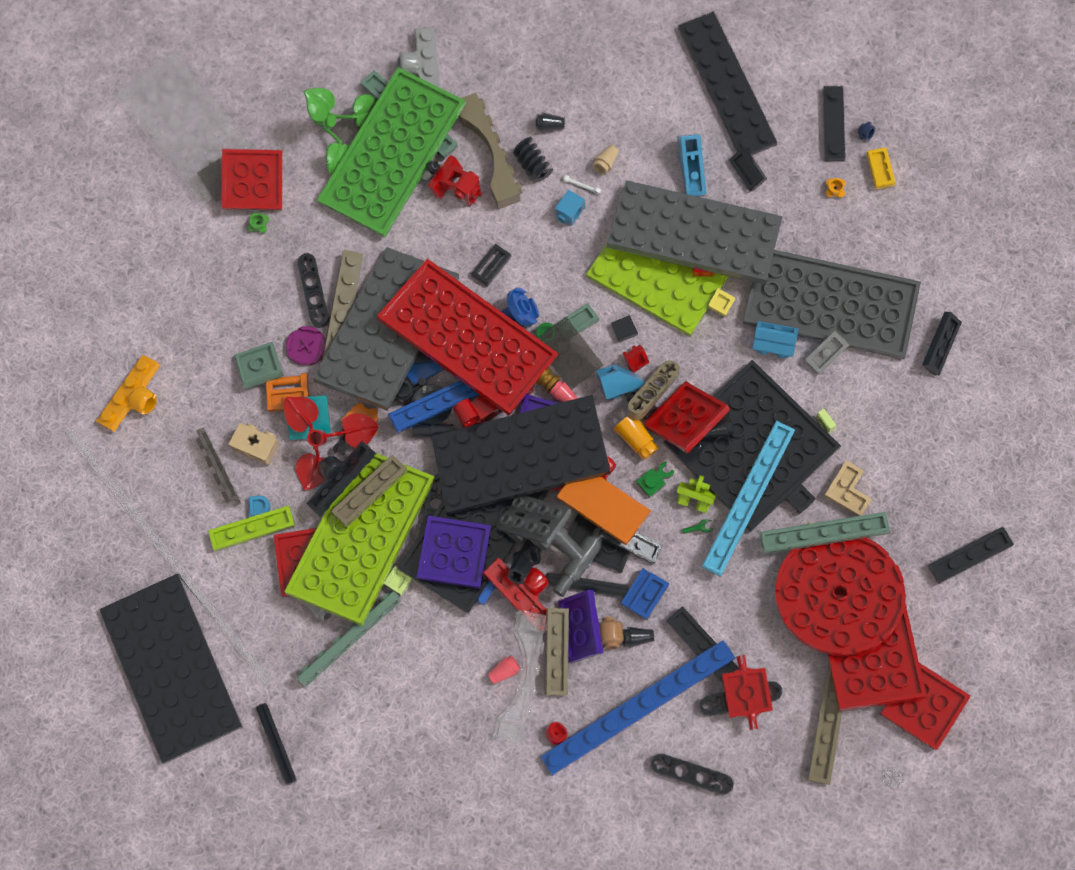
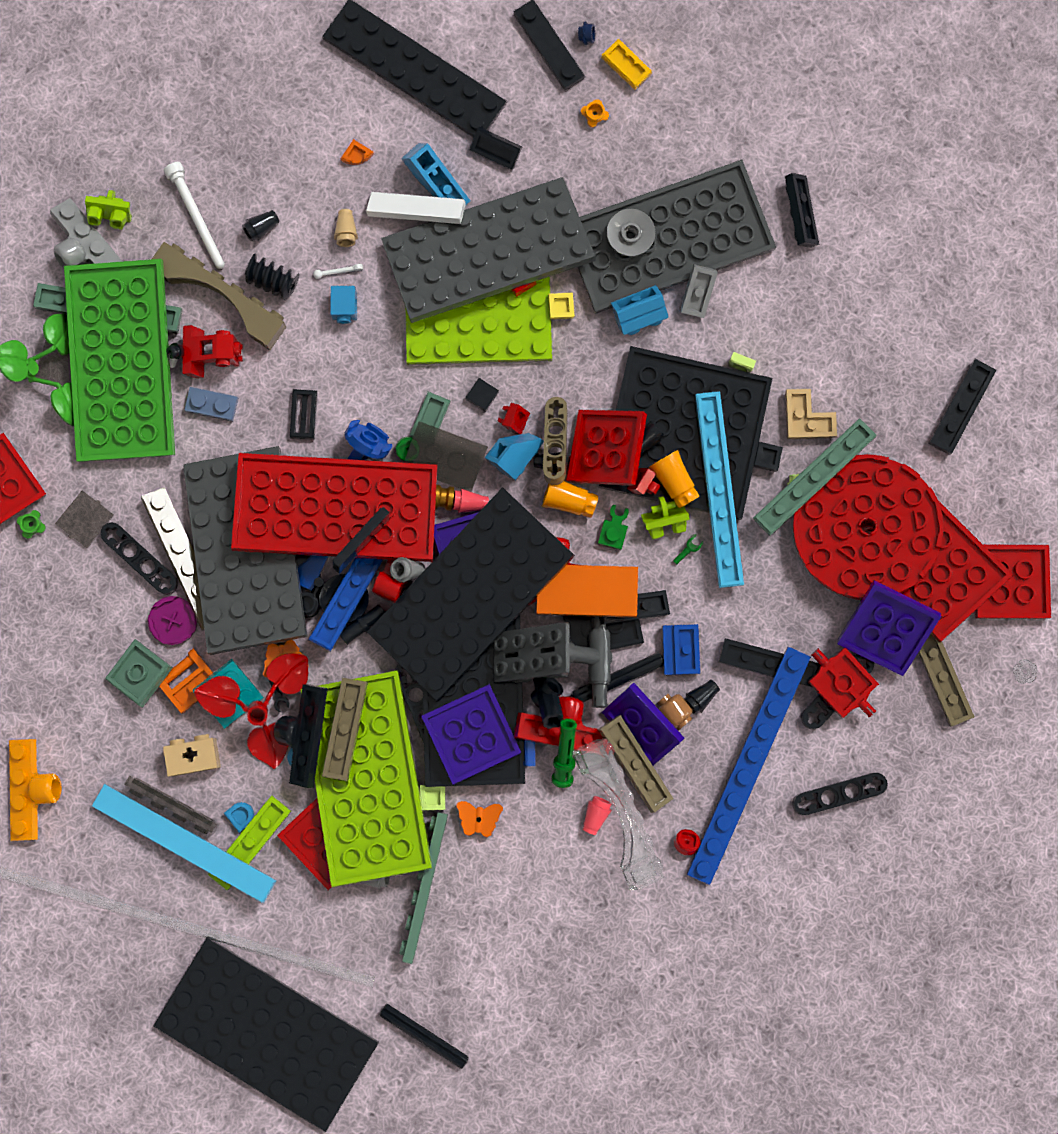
camera: 45 degrees left, 10 degrees up
none -> clear smoke piece [55,490,114,548]
none -> lime hips [85,190,132,230]
none -> medium azure tile [92,784,277,903]
none -> white piece [163,162,225,269]
none -> sand blue plate [185,387,239,422]
none -> black tile [333,507,390,574]
none -> orange tile [340,139,374,165]
none -> white tile [366,192,466,224]
none -> light grey cone [390,557,425,582]
none -> orange animal [457,801,503,837]
none -> green pin [551,719,577,788]
none -> light grey dish [607,209,655,257]
none -> red tile [627,468,660,495]
none -> light orange plant [648,450,699,508]
none -> dark purple plate [837,580,941,676]

